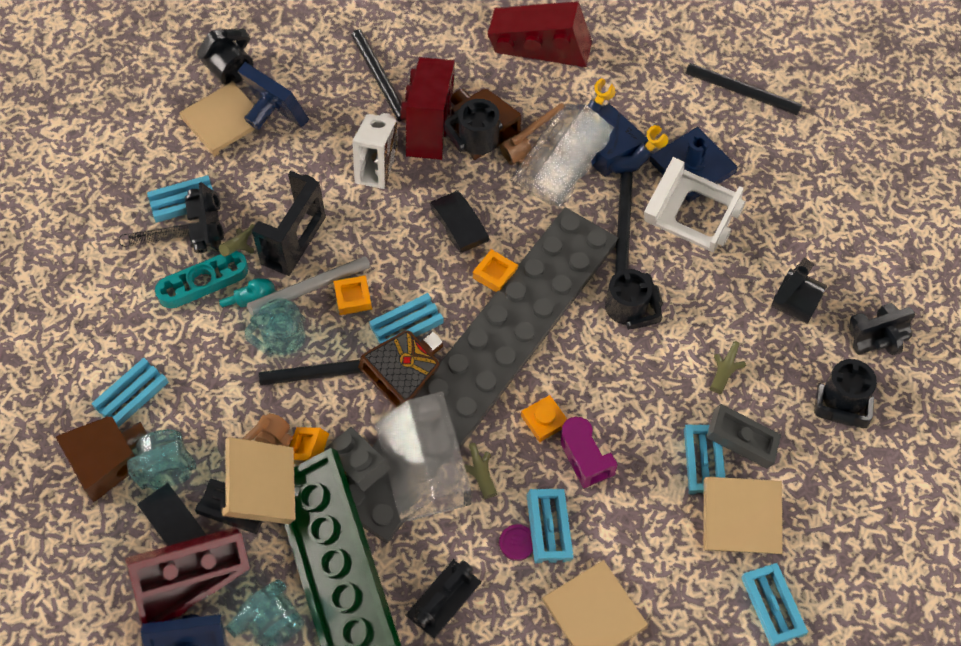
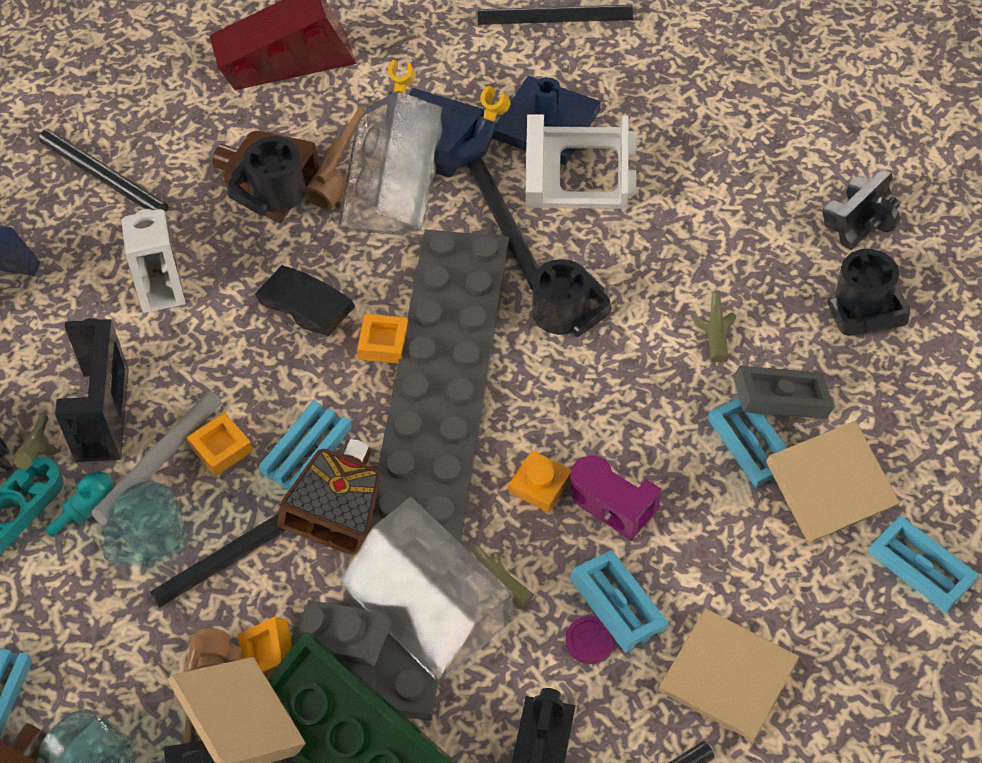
camera: 25 degrees left, 5 degrees down
dark red wedge [401,57,455,160] -> none
black piece [771,257,827,324] -> none

